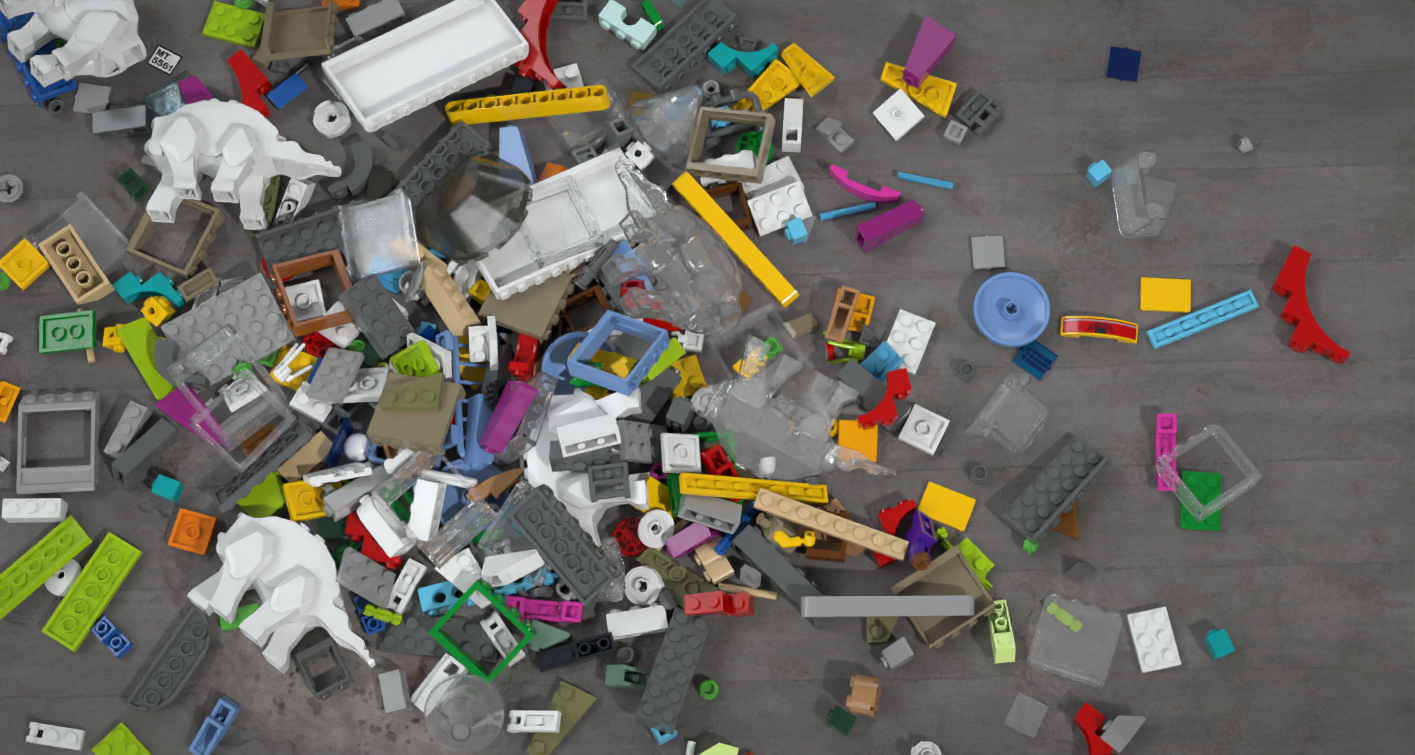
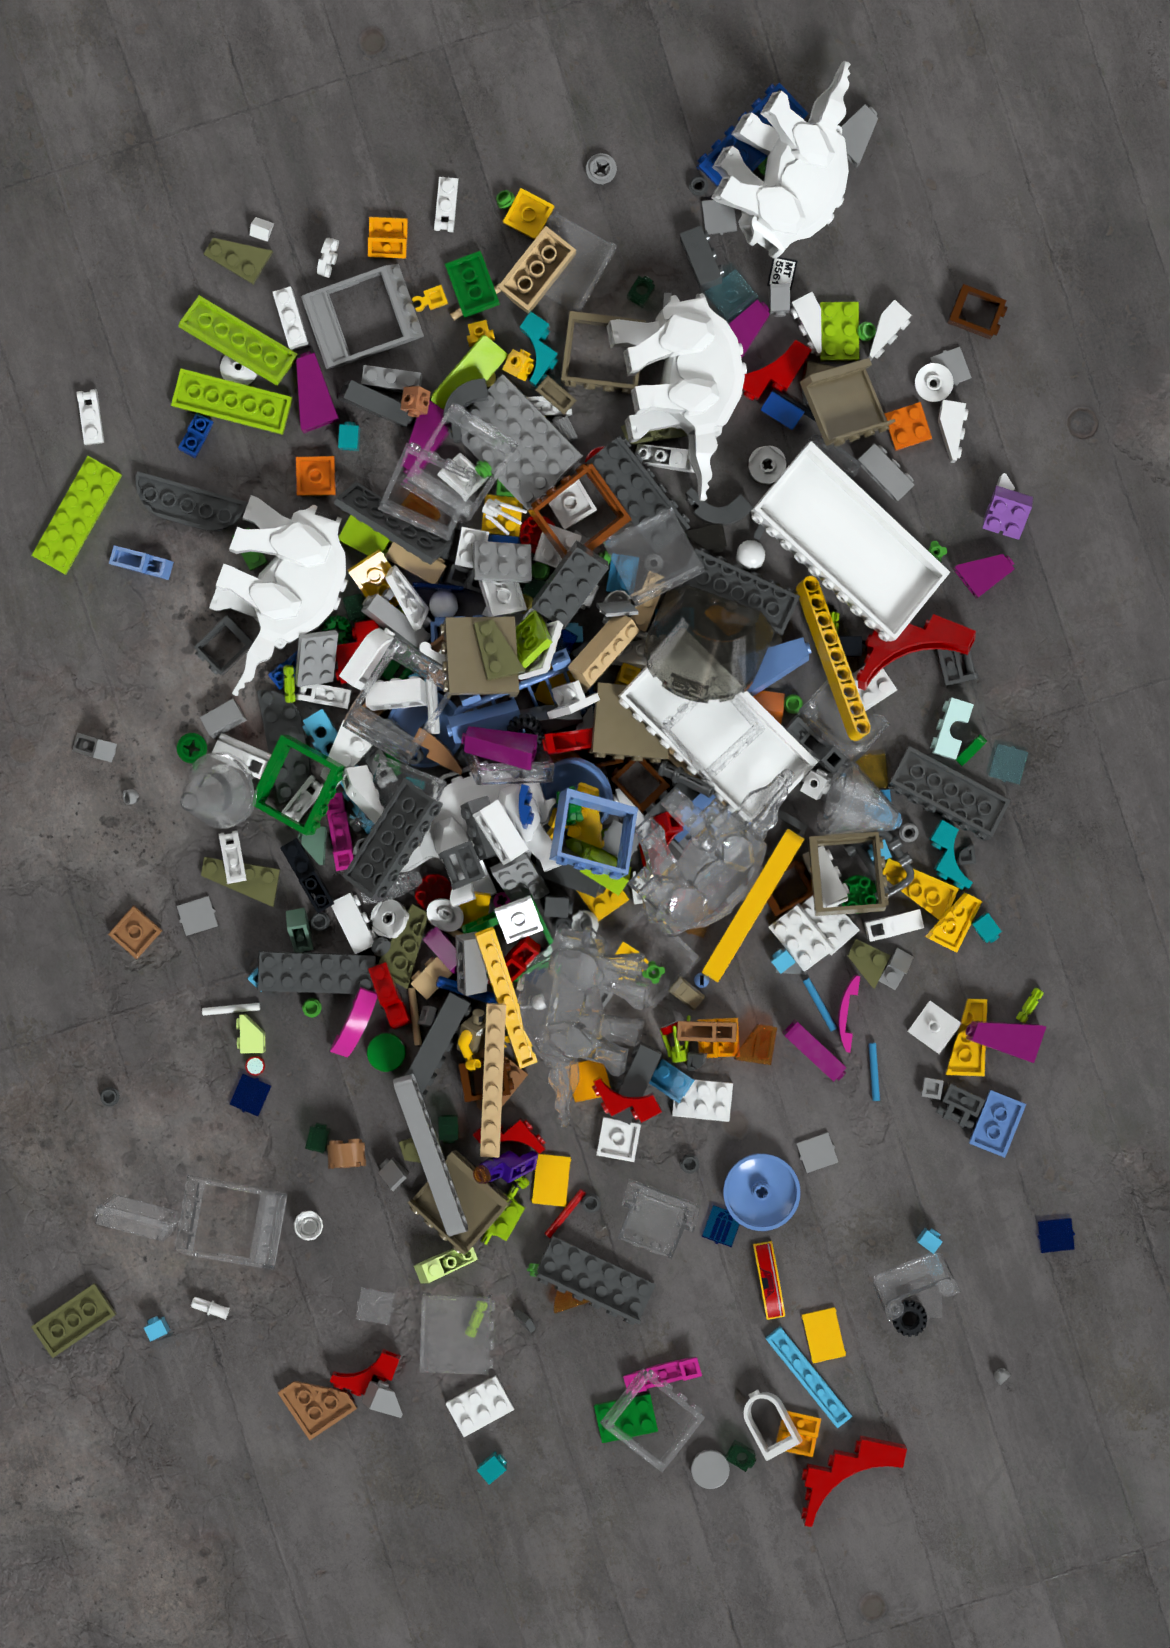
camera: 70 degrees right, 15 degrees up
none -> green gear [177,733,207,763]
none -> magenta slope [296,352,340,433]
none -> dark pink slope [330,987,377,1058]
none -> green tile [367,1033,406,1072]
none -> nougat brick [401,386,431,417]
none -> yellow plate [412,285,448,312]
none -> clear green brick [438,1115,459,1143]
none -> blue slope [519,784,534,829]
none -> red bar [545,1189,586,1238]
none -> light grey tile [691,1449,730,1489]
none -> medium blue hinge [694,972,709,988]
none -> clear green brick [725,1440,756,1472]
none -> clear orange wing [734,1024,777,1065]
none -> white hair [736,540,765,571]
none -> white window [744,1390,803,1461]
none -> light grey slope [768,283,790,317]
none -> light orange slope [776,1411,821,1458]
none -> bright green plate [784,694,803,714]
none -> white slope [790,292,822,356]
none -> olive wing [847,939,891,989]
none -> black tyre [892,1300,927,1337]
none -> medium blue plate [968,1089,1026,1158]
none -> teal brick [971,912,1002,943]
none -> lime axle [1016,988,1044,1023]

